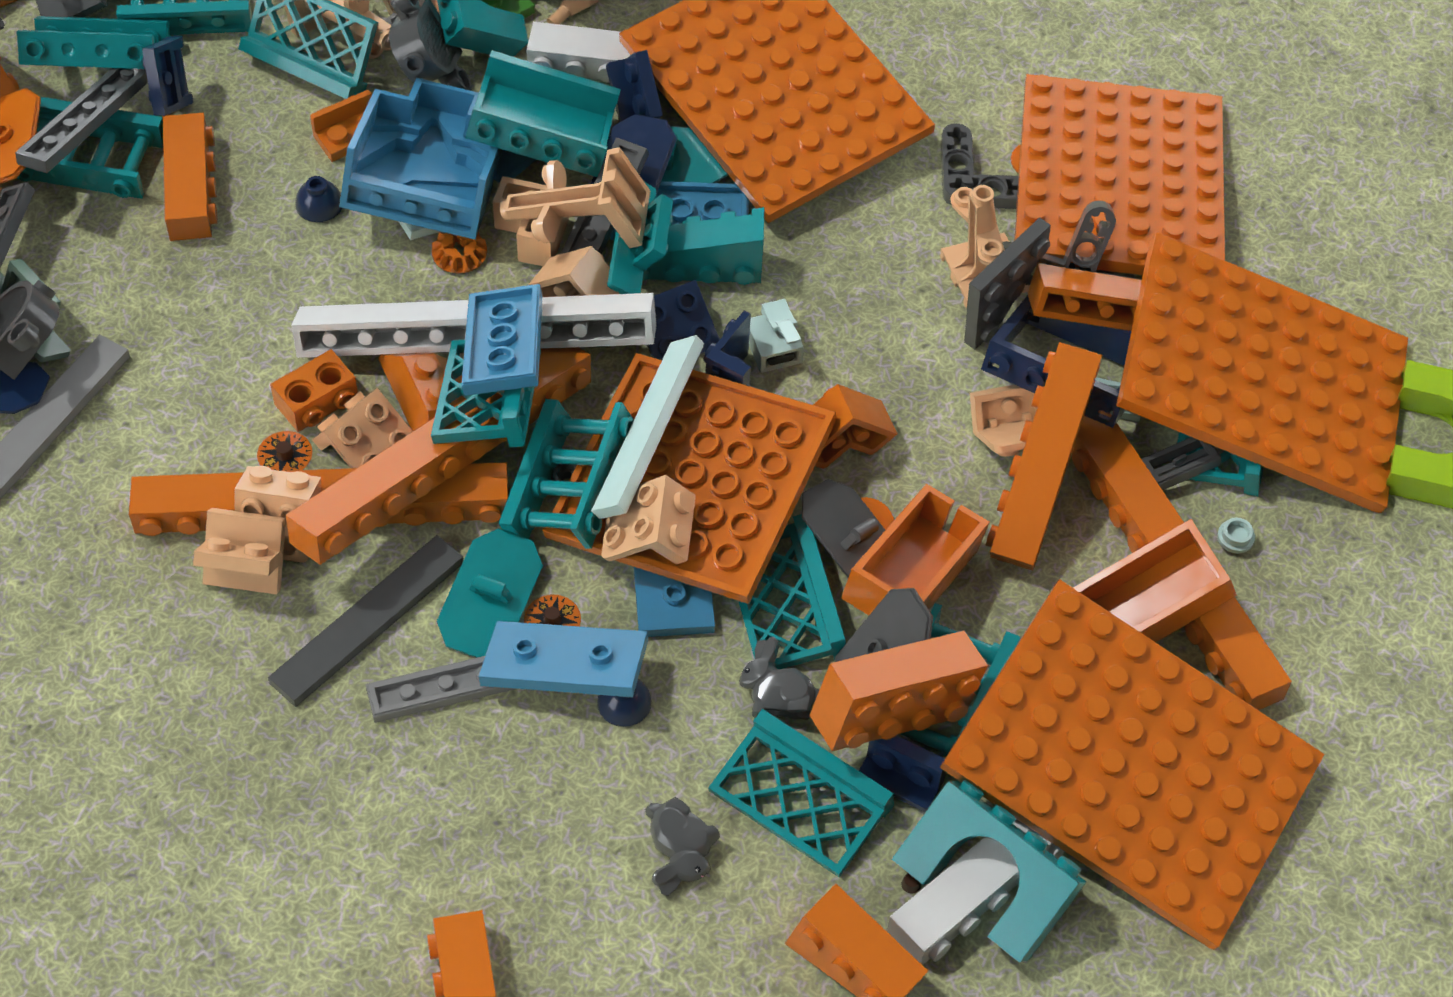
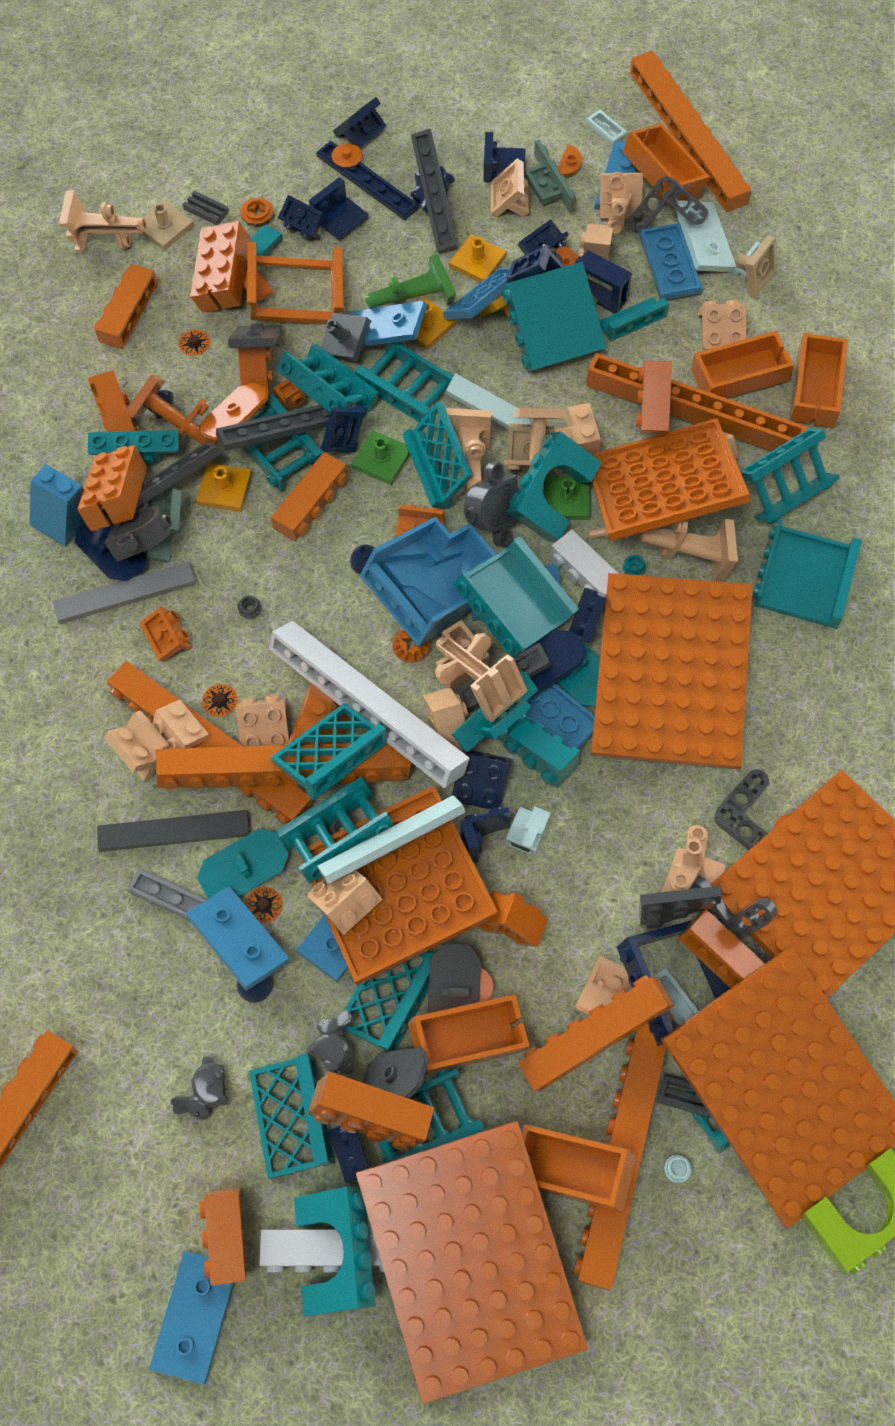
camera: 45 degrees right, 10 degrees up
orange brick [270,349,358,432] -> none
dark azure plate [461,284,543,396] -> none
none -> orange bracket [139,607,192,662]
none -> light orange tile [196,463,252,512]
none -> dark grey plate [238,595,261,619]
none -> orange bracket [273,379,307,411]
none -> bright green tile [351,430,410,485]
none -> teal plate [623,555,646,575]

